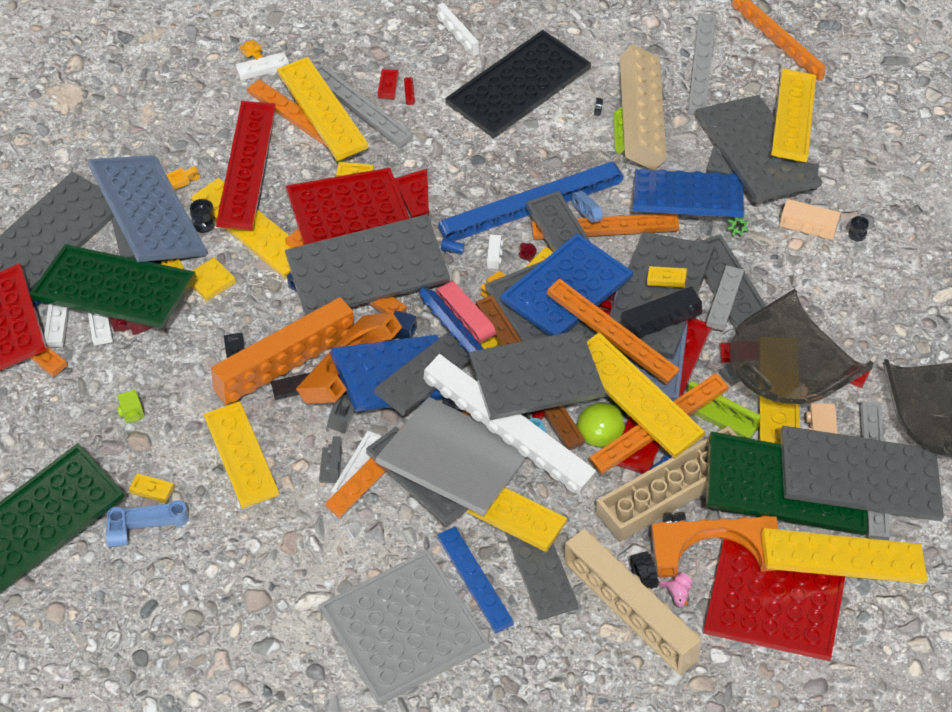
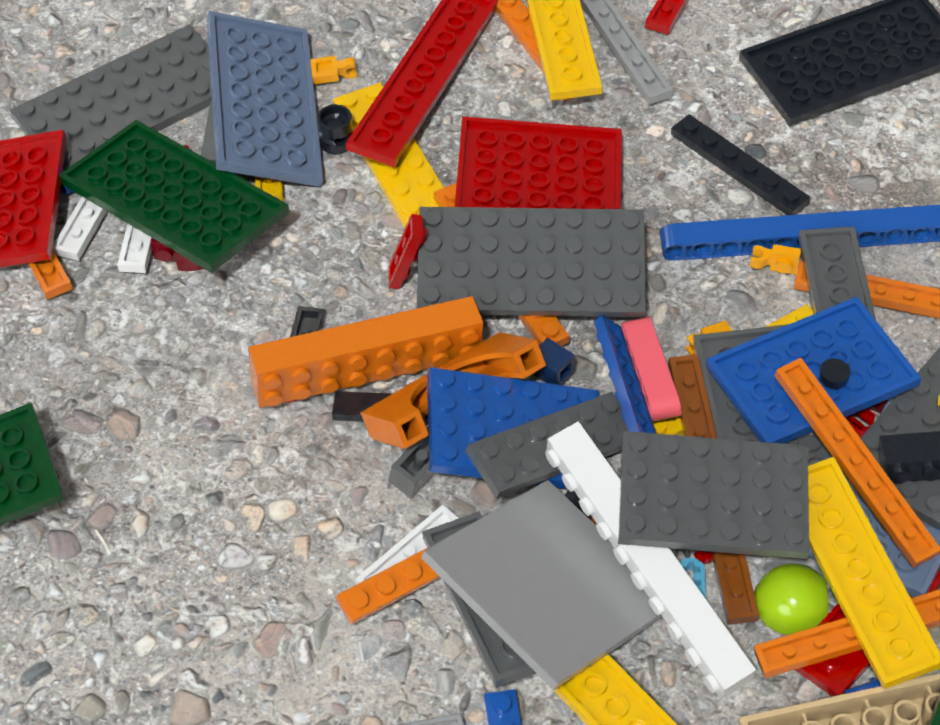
camera: 20 degrees right, 0 degrees up
medium blue piece [106,500,189,547] -> none
lime brick [116,389,145,424] -> none
yellow plate [129,473,175,503] -> none
yellow plate [191,257,236,302] -> none
yellow plate [203,401,279,509] -> none
dark grey bracket [319,436,343,483] -> none
yellow plate [336,162,374,177] -> none
red wing [395,169,429,218] -> none
red axle [404,77,415,105] -> none
blue pin [441,238,465,255] -> none
white piece [487,235,503,269] -> none
dark red plate [518,242,537,262] -> none
medium blue beam [572,191,602,223] -> none
none -> red plate [388,214,427,290]
none -> black plate [671,114,811,215]
none -> light orange plate [750,244,801,275]
none -> black tile [819,358,850,388]

